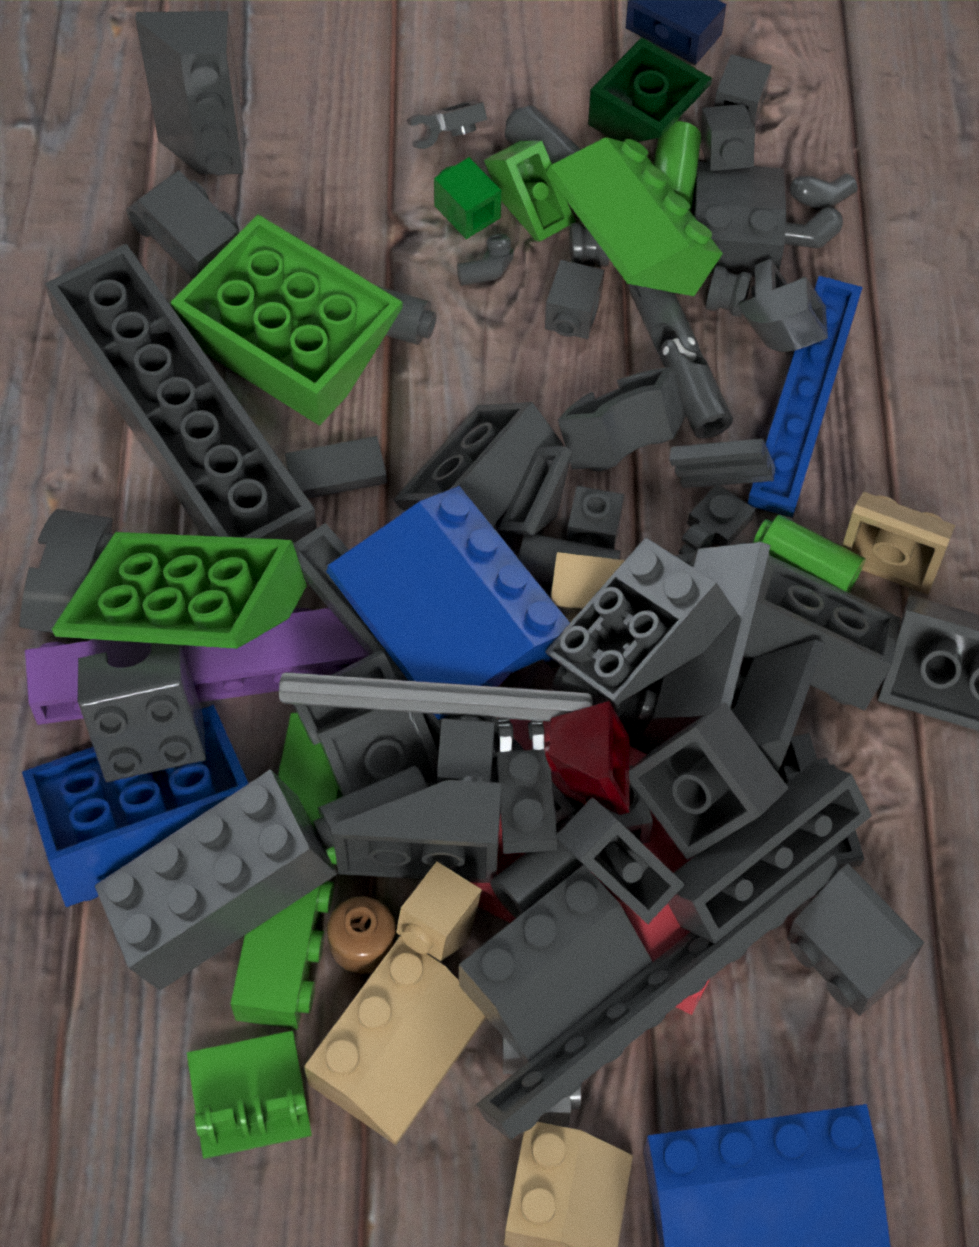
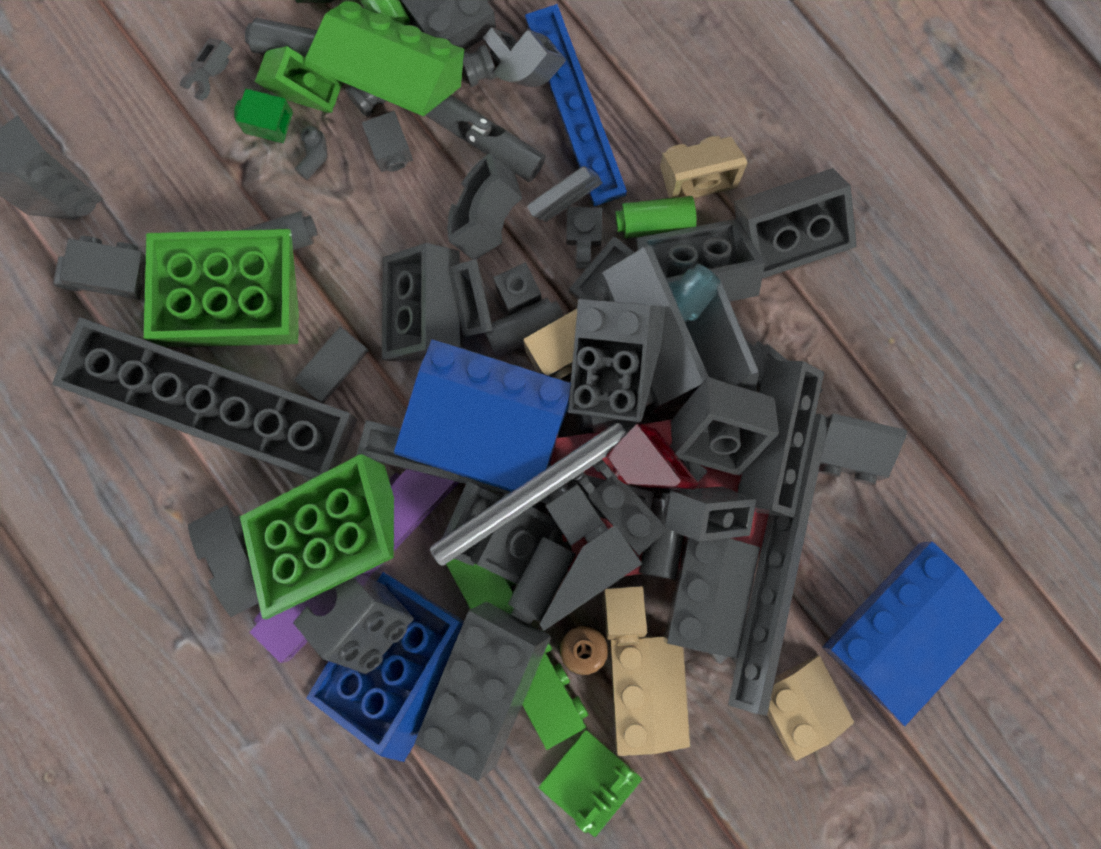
camera: 30 degrees left, 20 degrees up
none -> clear light blue brick [671,264,720,321]

